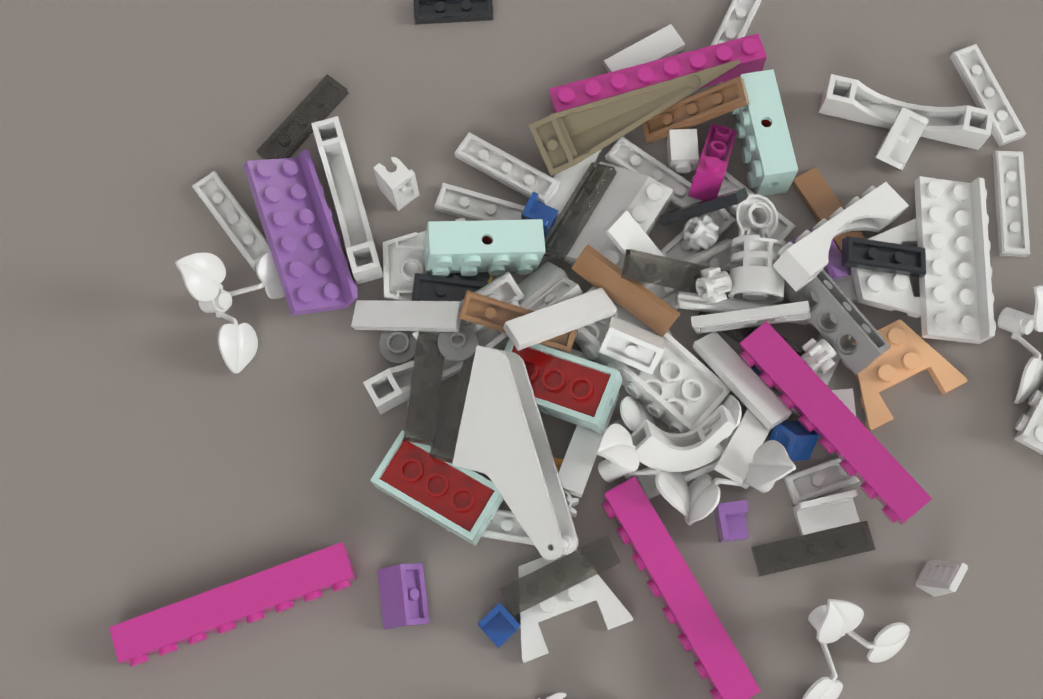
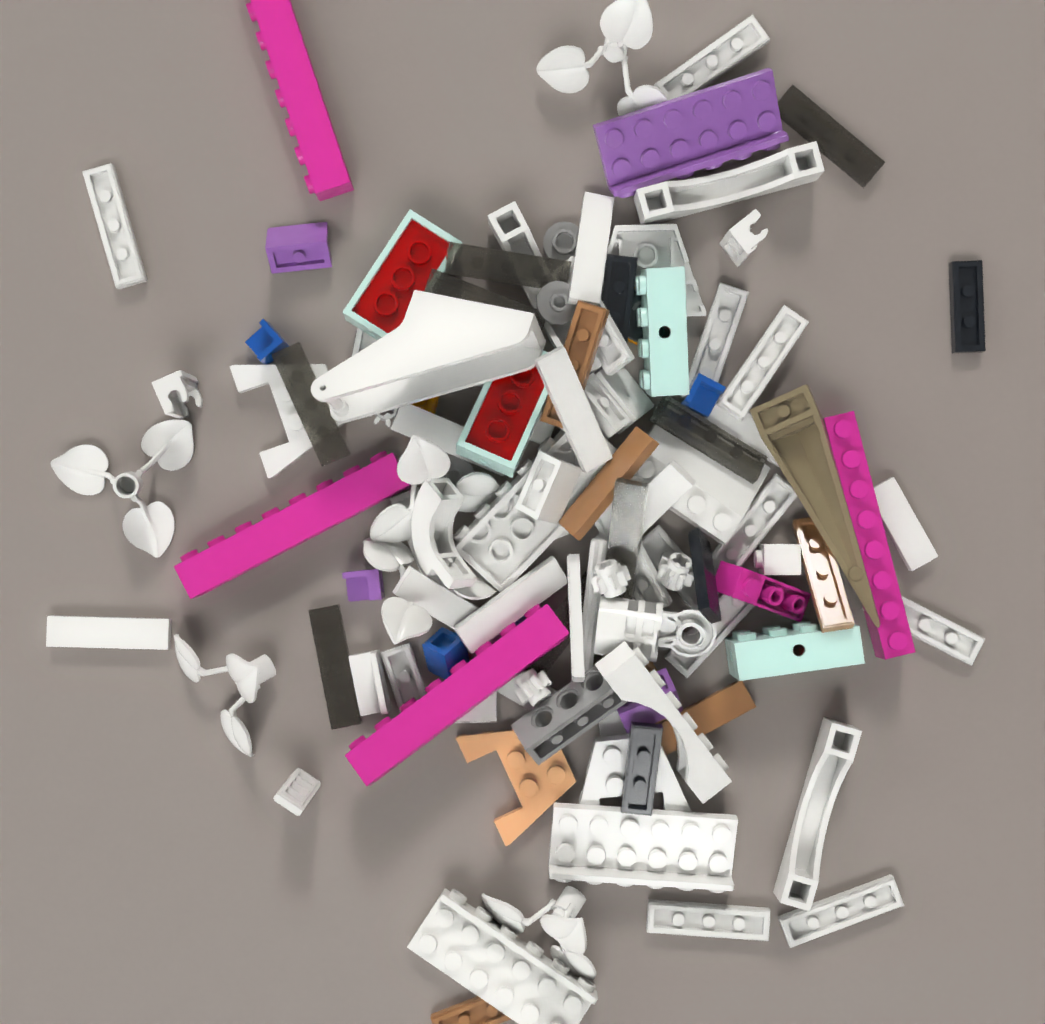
camera: 90 degrees right, 15 degrees up
white hinge [875,107,929,171] -> none

